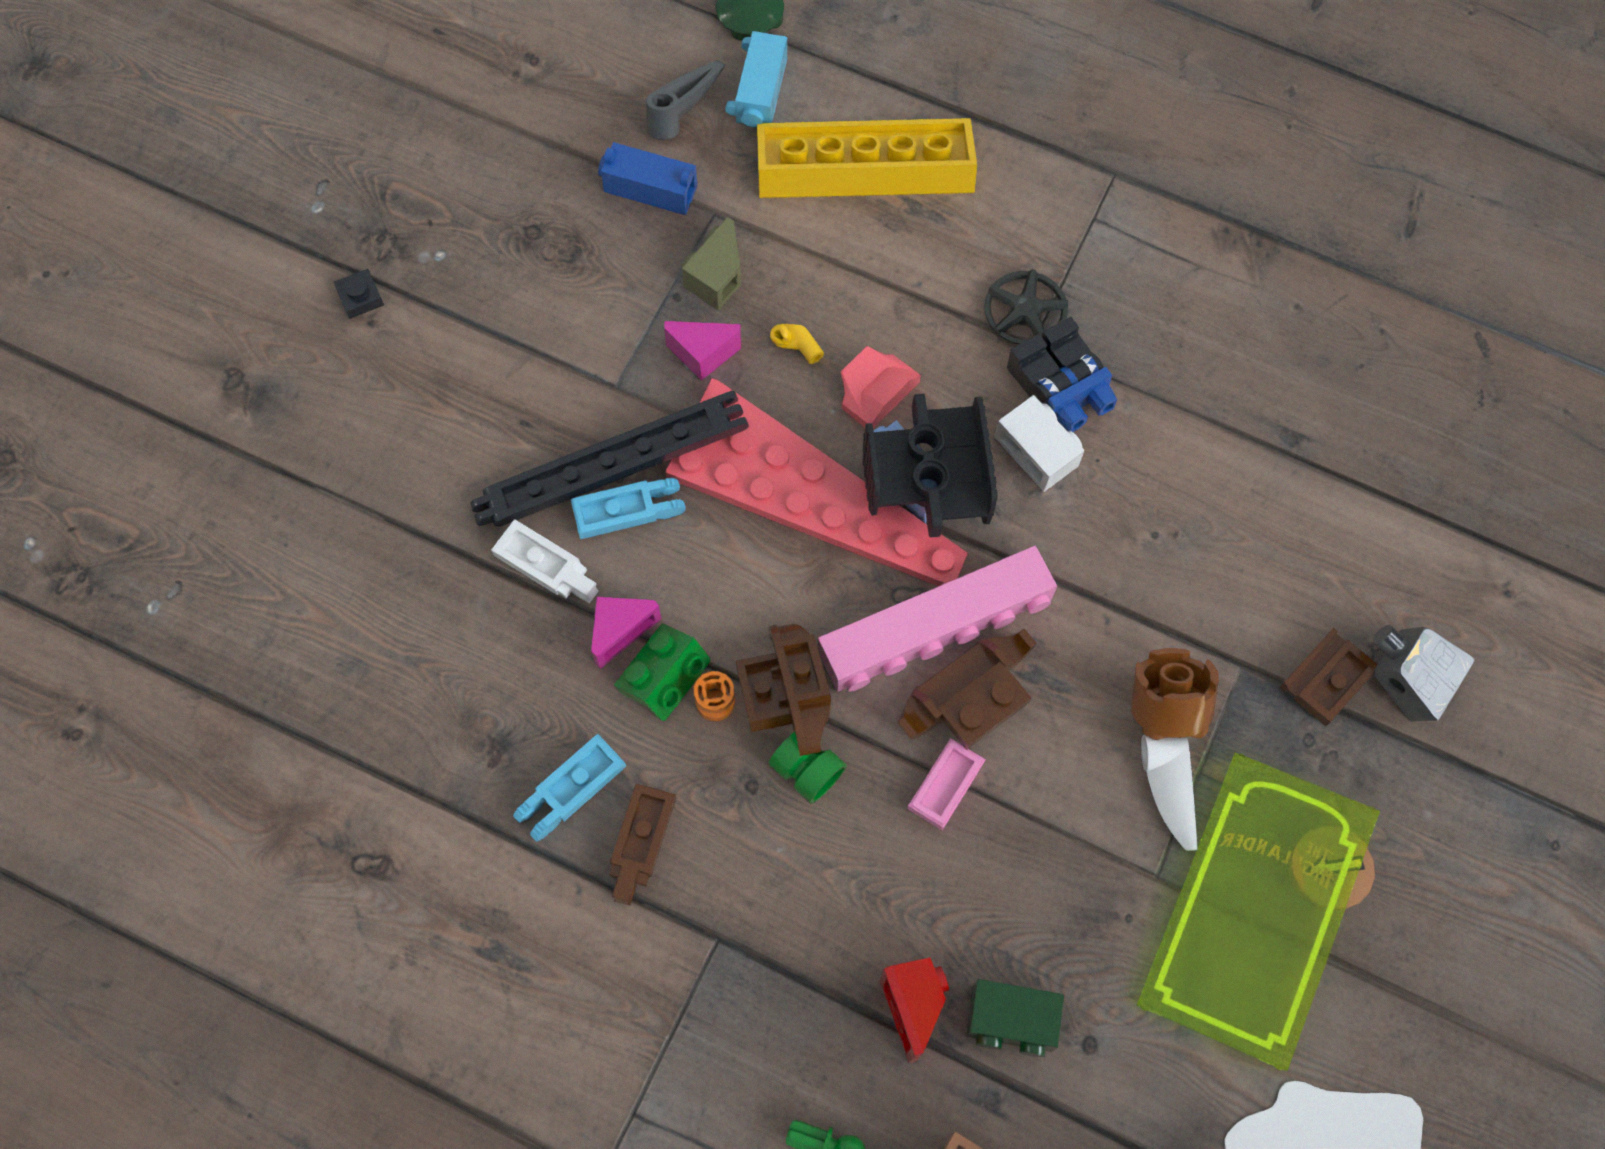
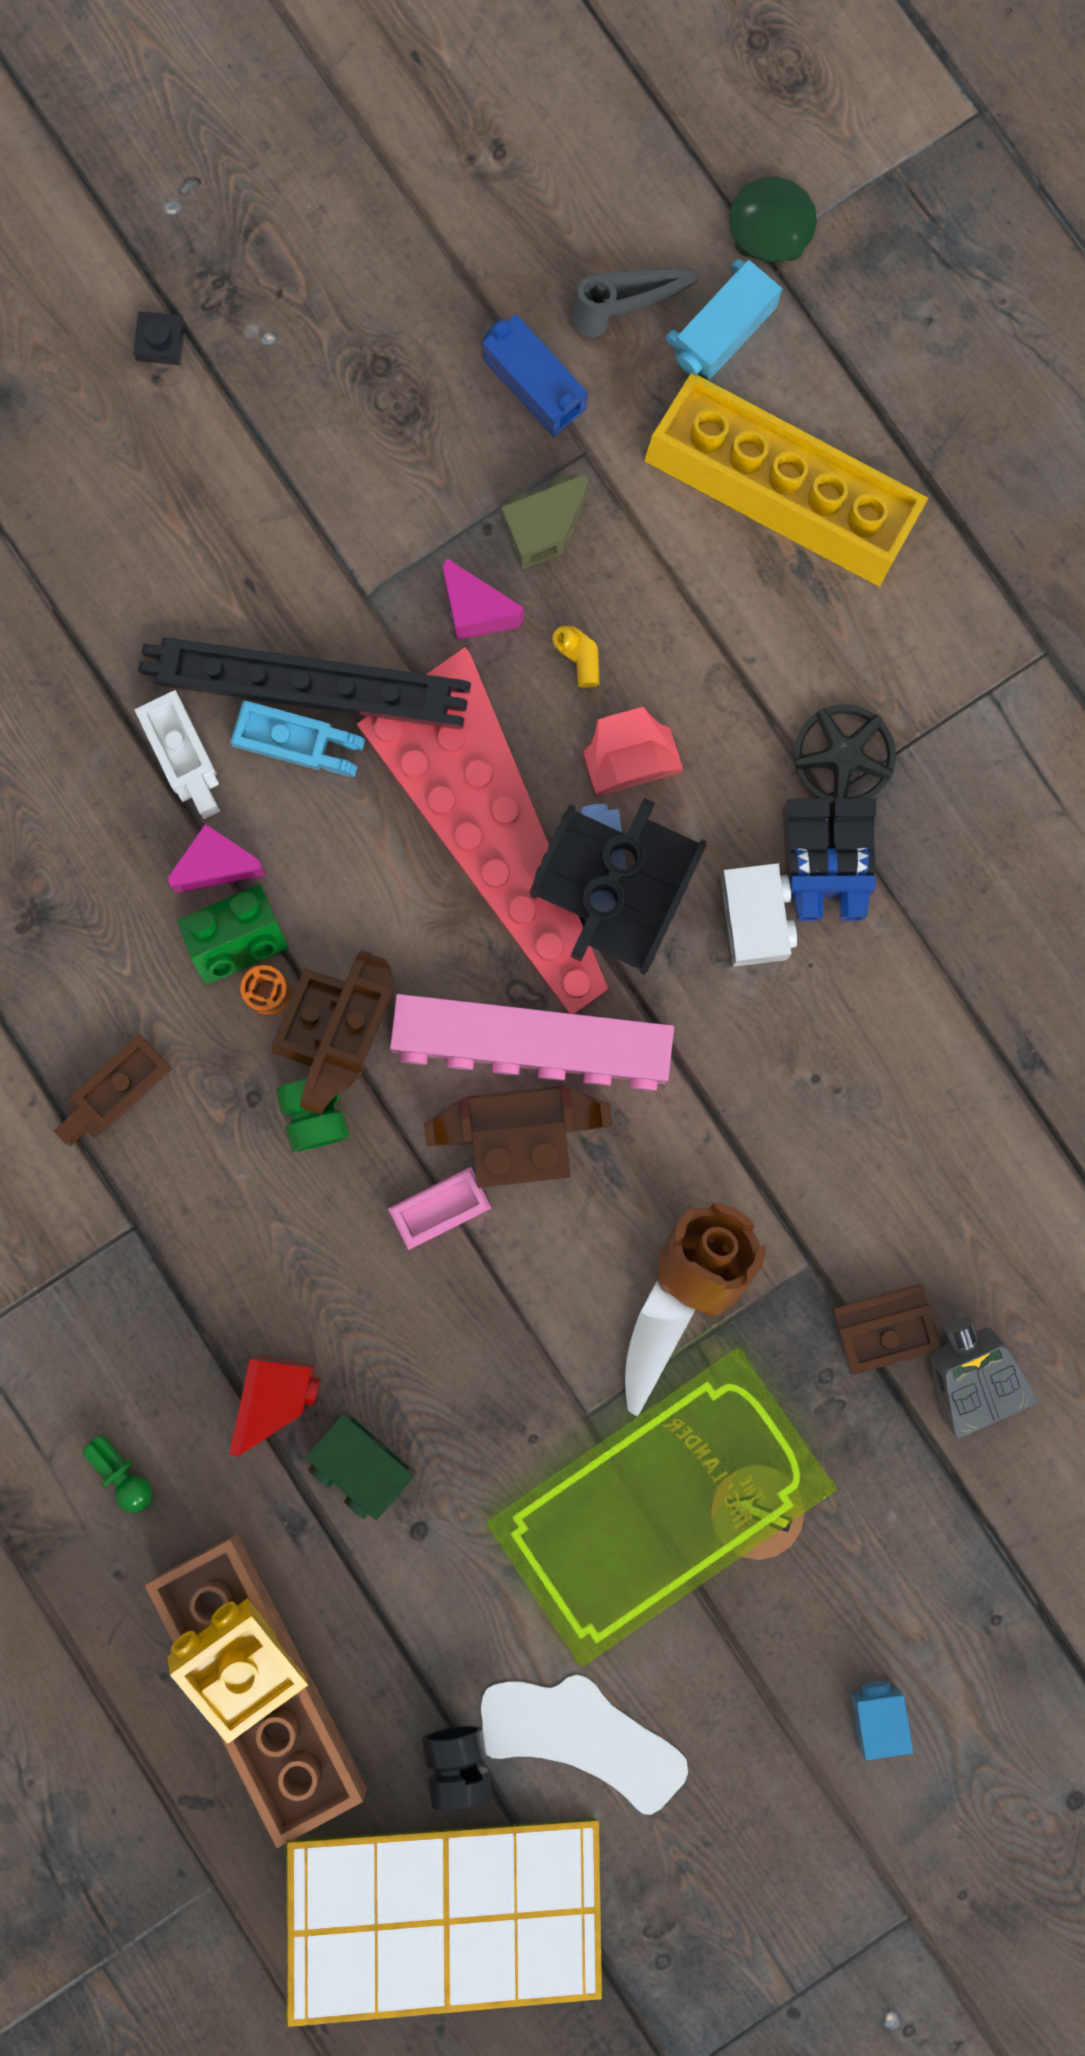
camera: 30 degrees right, 15 degrees up
medium azure hinge [513,734,626,842] -> none
none -> dark azure brick [850,1681,913,1761]

